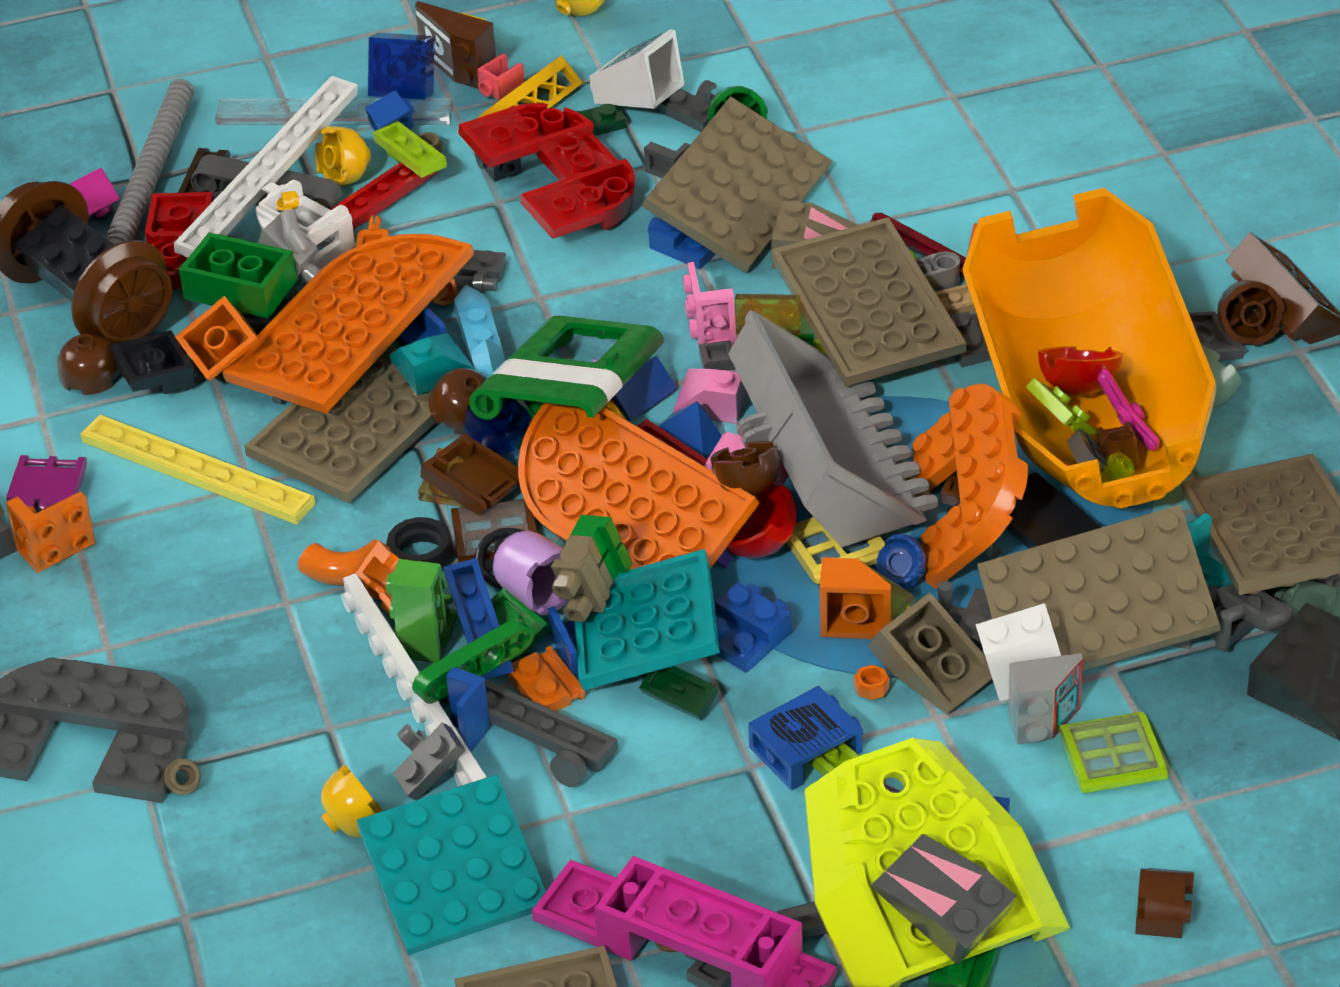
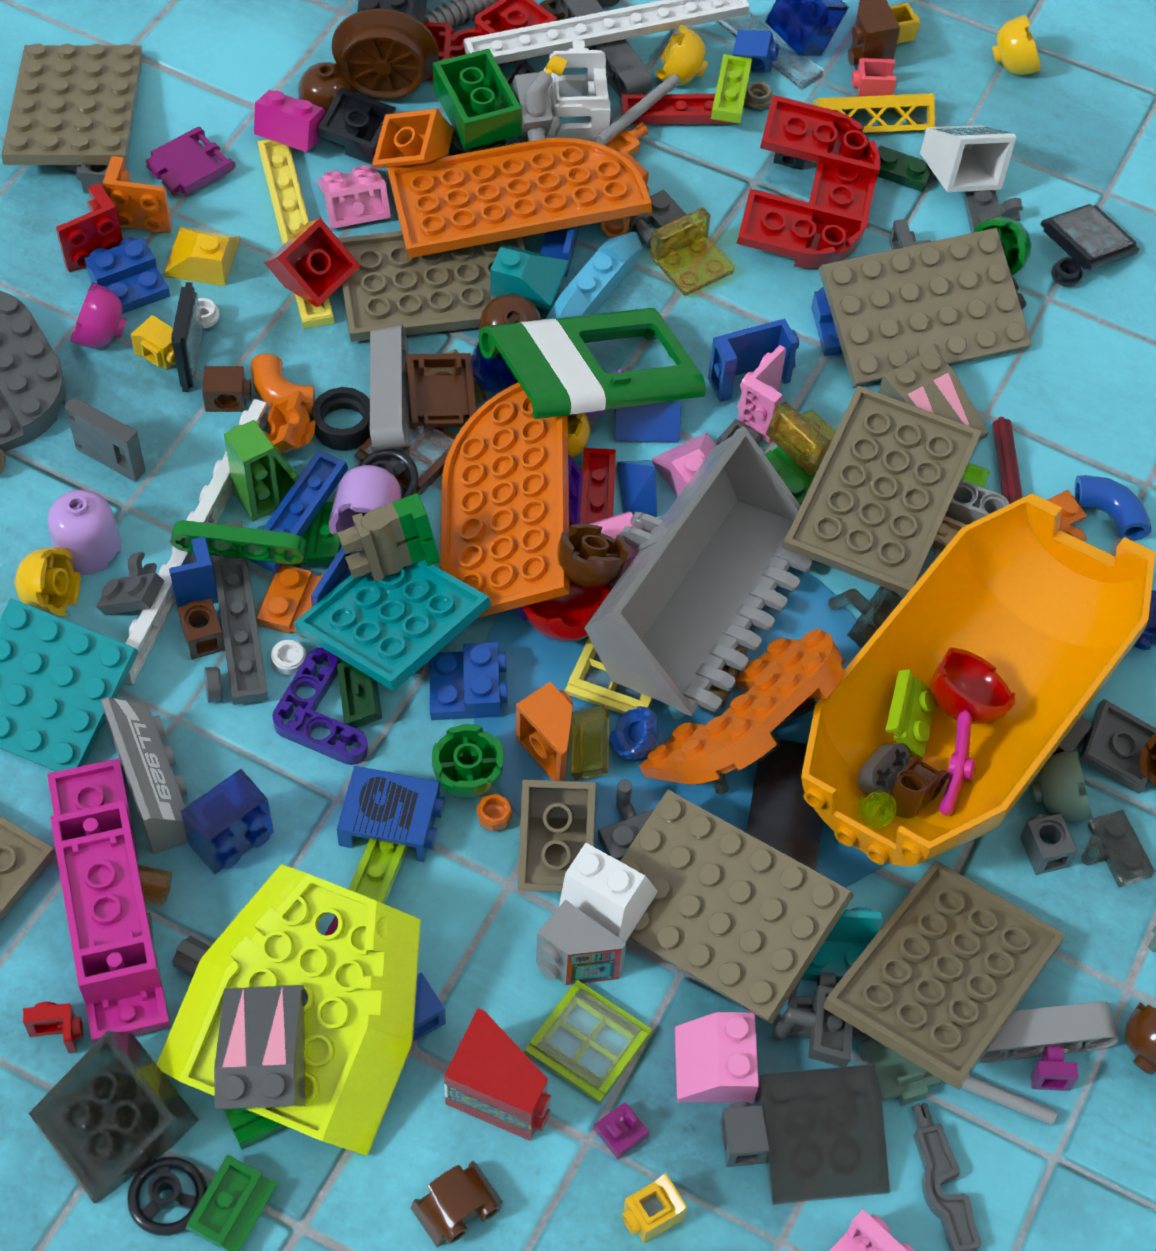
camera: 40 degrees right, 15 degrees up
none -> lavender cylinder [48,489,121,575]
none -> red bracket [56,183,123,272]
none -> dark grey container [65,398,146,482]
none -> dark pink cylinder [70,282,127,348]
none -> blue plate [85,237,170,314]
none -> light grey slope [101,697,198,854]
none -> yellow window [130,315,176,370]
none -> yellow slope [164,227,241,286]
none -> black piece [171,282,204,392]
none -> reddish brown brick [177,599,225,660]
none -> clear blue brick [180,769,274,875]
none -> white plate [197,298,220,328]
none -> reddish brown brick [202,366,252,412]
none -> dark pink slope [254,90,326,153]
none -> red slope [264,217,361,307]
none -> white tile [271,640,306,676]
none -> dark purple beam [272,648,368,765]
none -> bright pink bracket [317,165,391,229]
none -> light grey beam [370,325,410,452]
none -> green cylinder [432,724,504,798]
none -> red slope [444,1008,552,1141]
none -> magenta tile [594,1102,649,1159]
none -> light grey bar [595,74,680,145]
none -> yellow window [621,1173,687,1243]
none -> clear yellow bracket [650,207,735,296]
none -> bright pink slope [674,1012,758,1103]
none -> blue panel [708,318,799,402]
none -> dark grey brick [720,1102,769,1167]
none -> clear smoke plate [828,586,902,649]
none -> dark grey brick [1020,813,1077,875]
none -> piece [1040,204,1140,271]
none -> black plate [1051,257,1083,287]
none -> blue cylinder [1074,475,1151,541]
none -> clear smoke plate [1081,810,1155,888]

